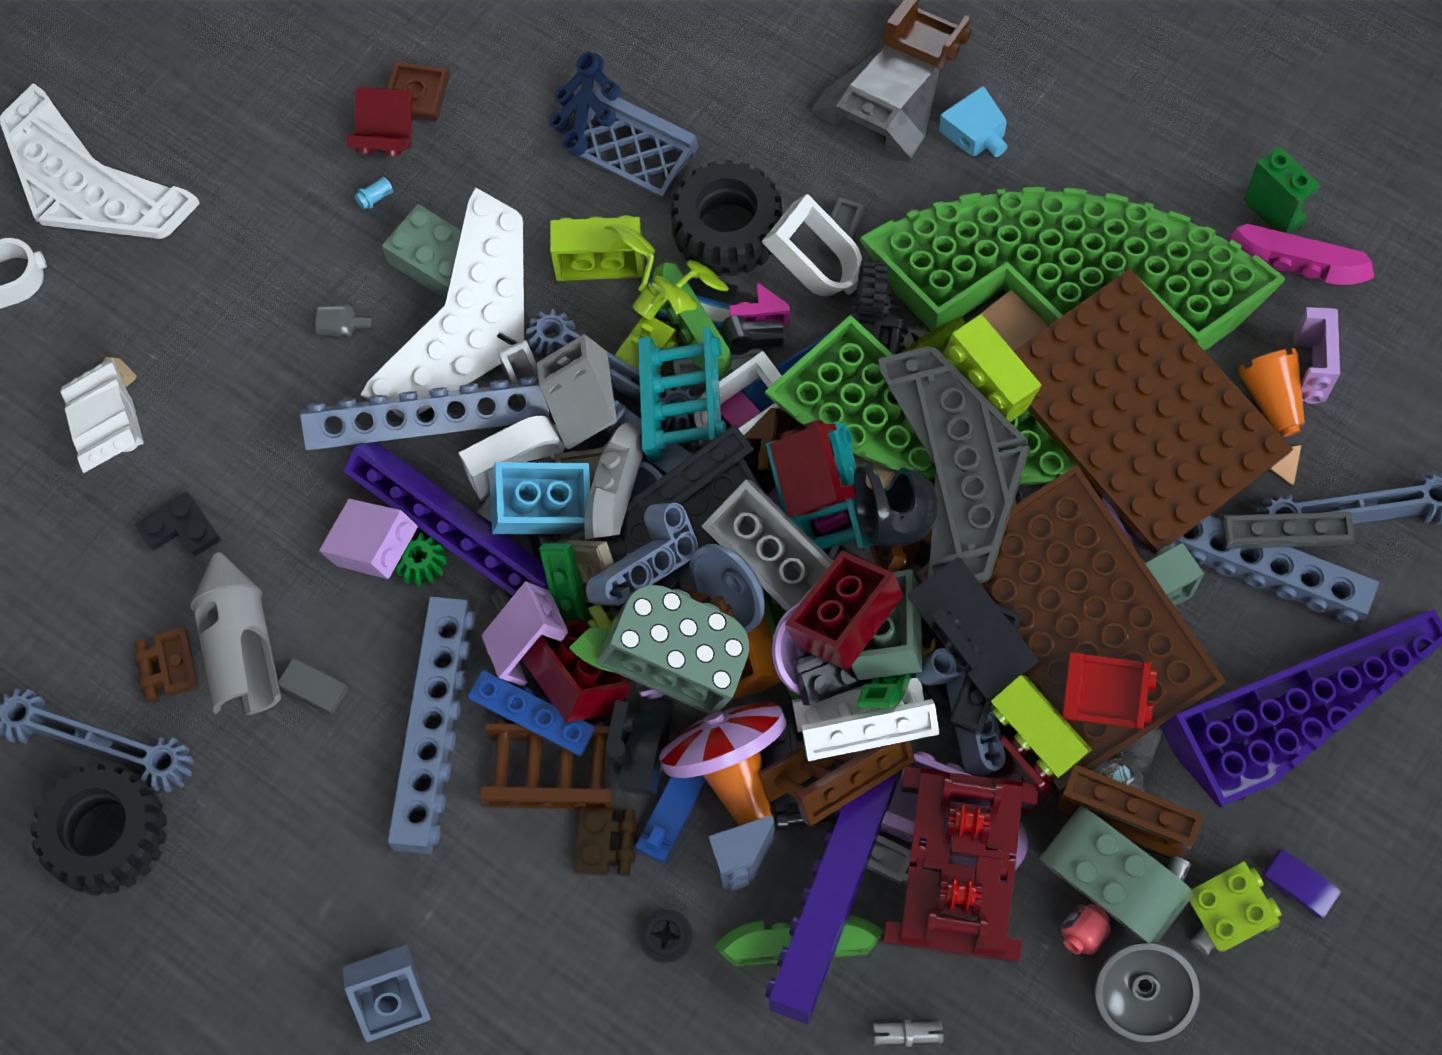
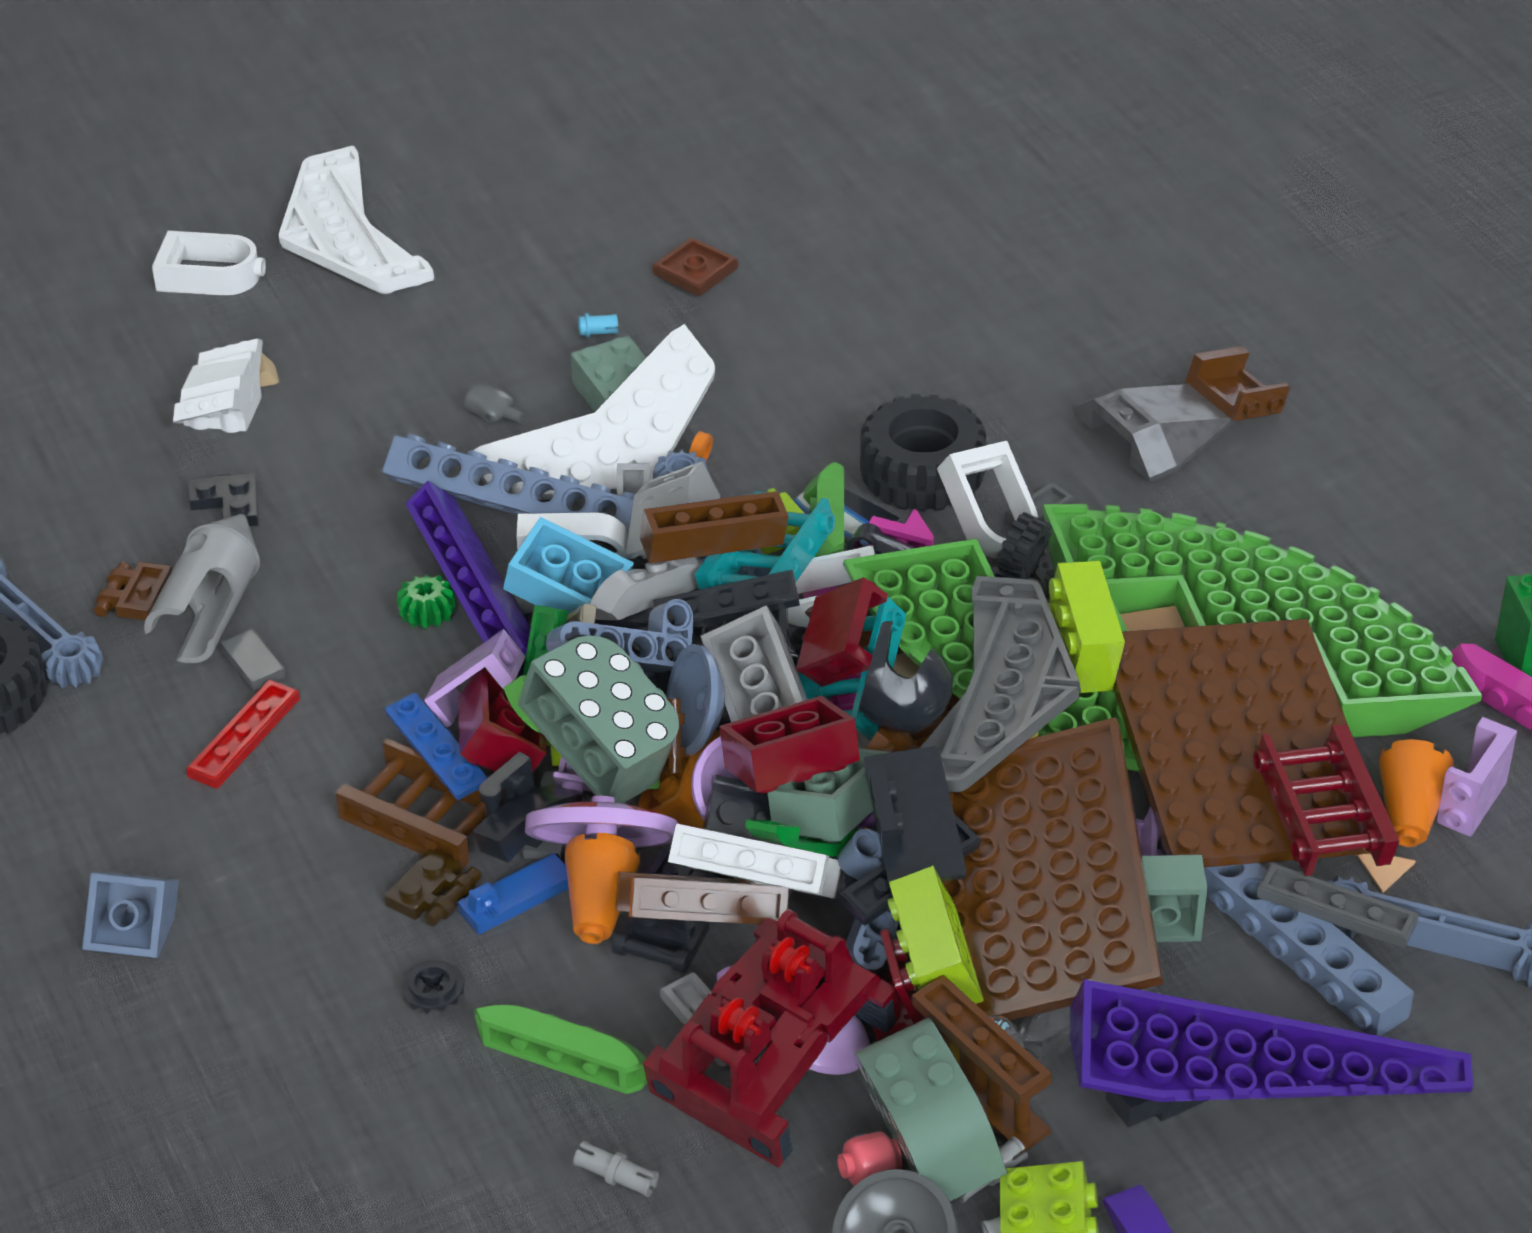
camera: 25 degrees right, 25 degrees down
lavender brick [319,499,418,579] -> none
dark red bracket [346,87,413,156] -> none
sand blue brick [388,597,475,855] -> none
dark blue plant [550,52,621,156] -> none
lime brick [550,215,644,281] -> none
sand blue fence [576,87,699,200] -> none
lime plant [604,225,729,320] -> none
sand blue slope [708,815,775,890] -> none
dark purple brick [765,772,898,1025] -> none
medium azure torso [939,86,1008,157] -> none
red panel [1062,652,1157,729] -> none
none -> red tile [186,680,300,789]
none -> reddish brown brick [640,491,789,564]
none -> orange tile [689,431,713,462]
none -> dark red fence [1253,724,1400,876]

